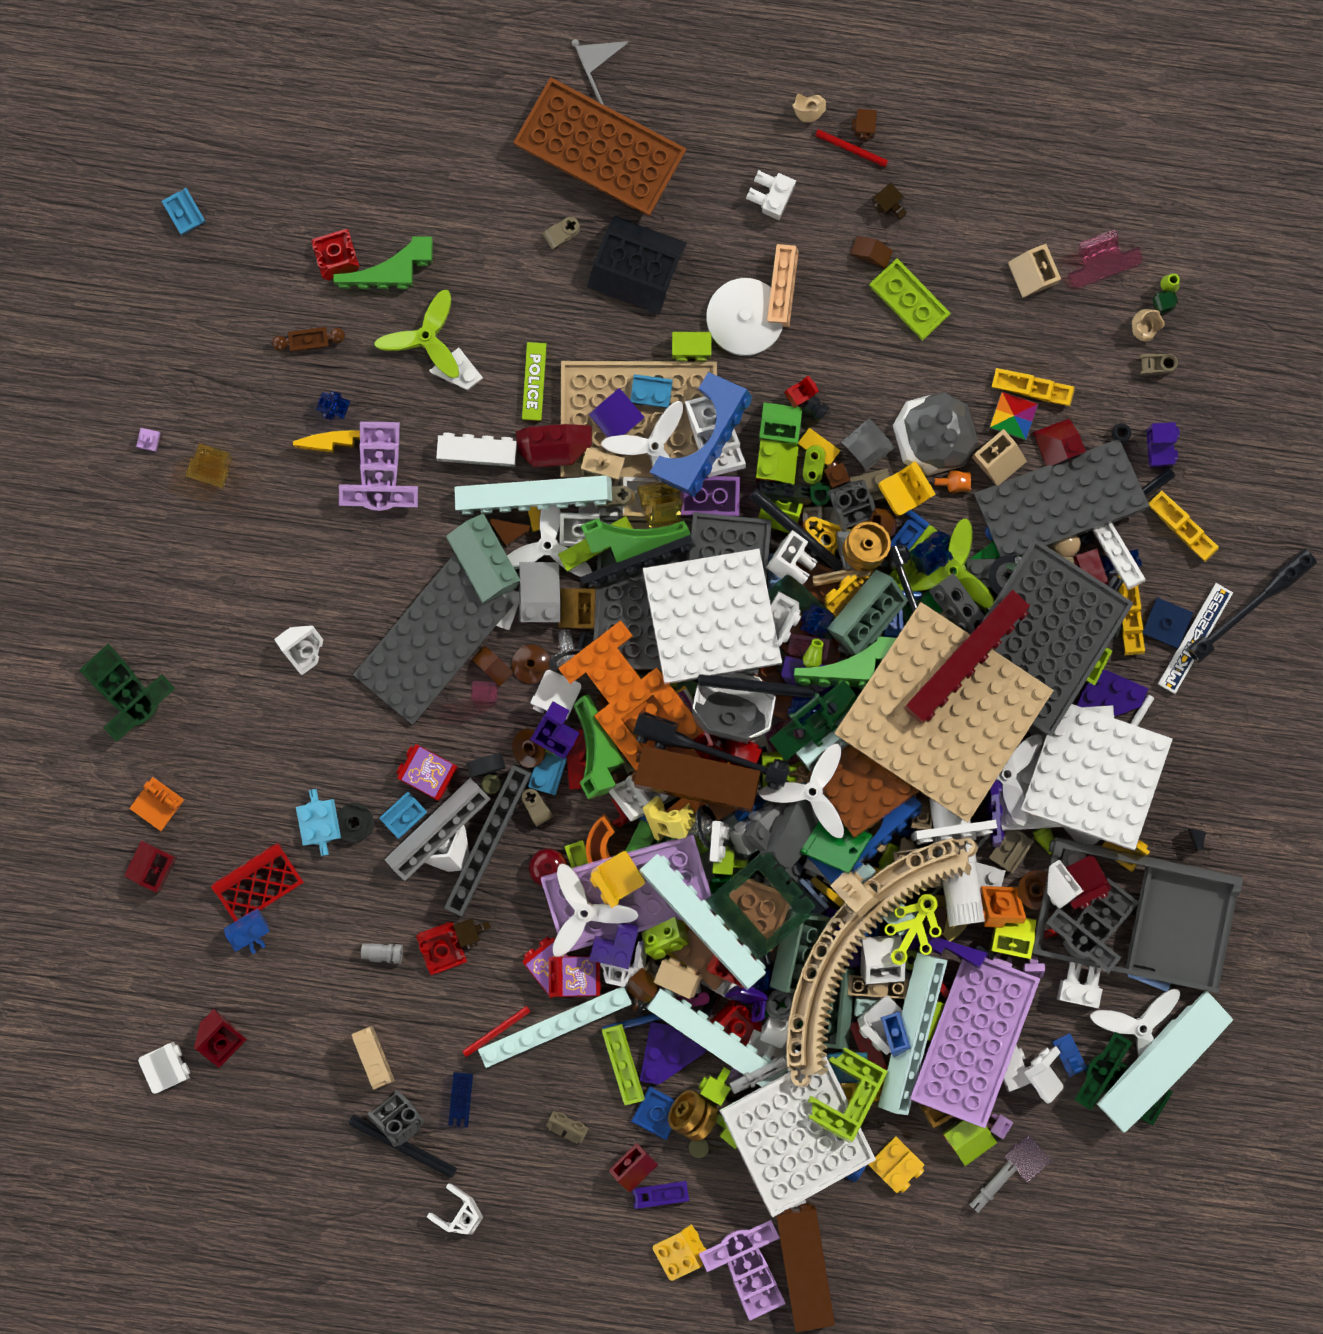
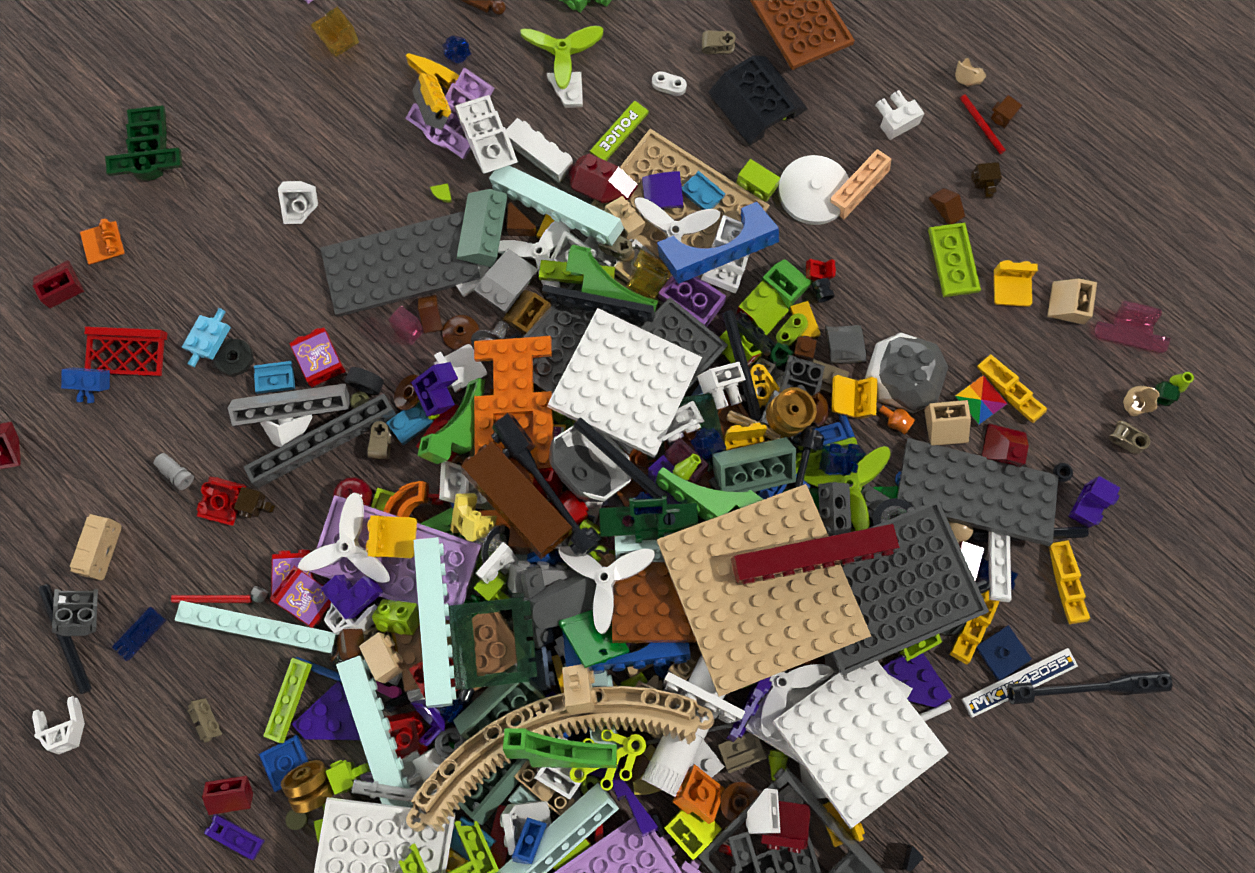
camera: 35 degrees right, 10 degrees down
none -> light grey hinge [251,586,269,603]
none -> piece [412,72,451,130]
none -> lime tile [430,183,452,203]
none -> white slope [454,95,518,174]
none -> bright green arch [503,728,617,768]
none -> white plate [652,72,687,96]
none -> yellow bracket [994,260,1038,307]

